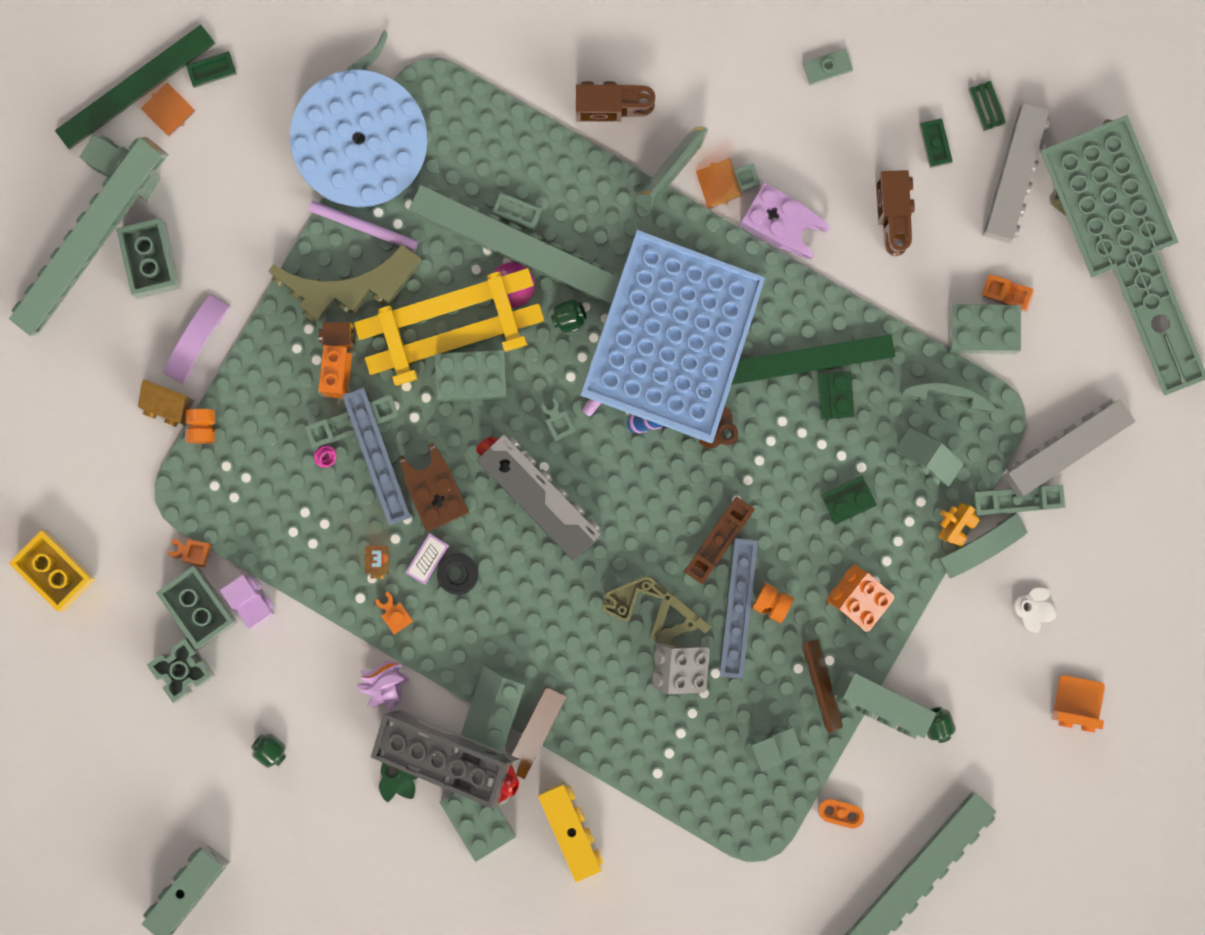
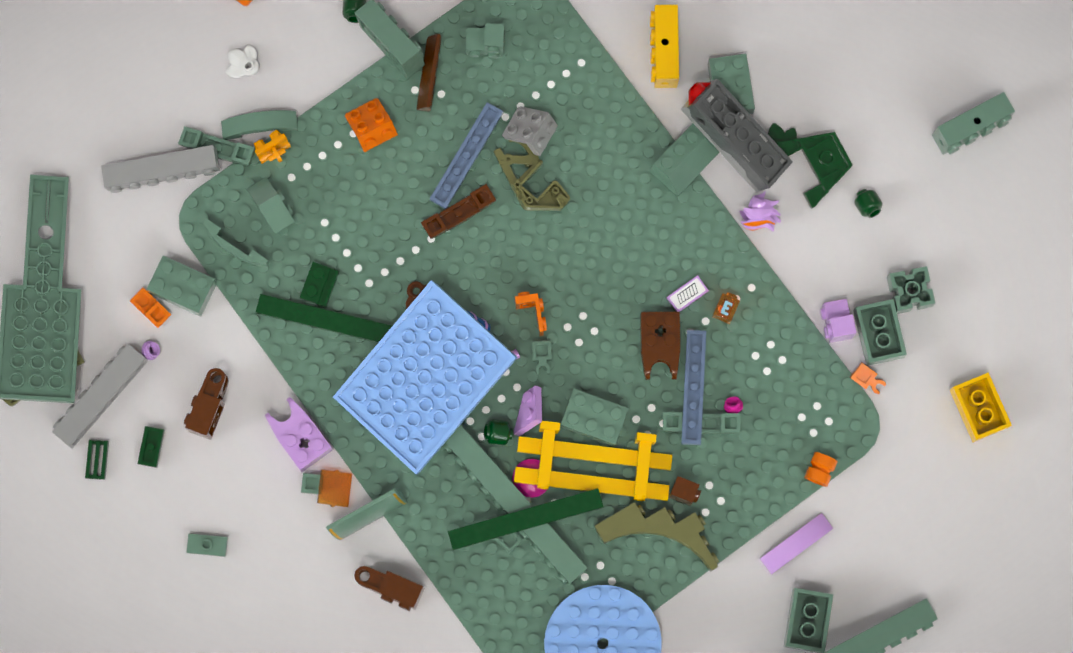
camera: 155 degrees left, 5 degrees down
pearl gold slope [138,379,194,427] -> none
lavender piece [309,200,419,252] -> none
orange window [318,345,353,399] -> none
orange plate [375,592,414,635] -> none
black tyre [437,553,479,595] -> none
piece [476,435,601,562] -> none
slope [511,686,567,779] -> none
orange wheel [752,583,794,624] -> none
dark green plate [821,475,877,525] -> none
none -> lavender plate [142,341,160,360]
none -> dark green tile [448,488,603,550]
none -> lavender wing [514,386,542,436]
none -> orange bracket [515,292,547,337]
none -> dark green wing [776,132,853,209]

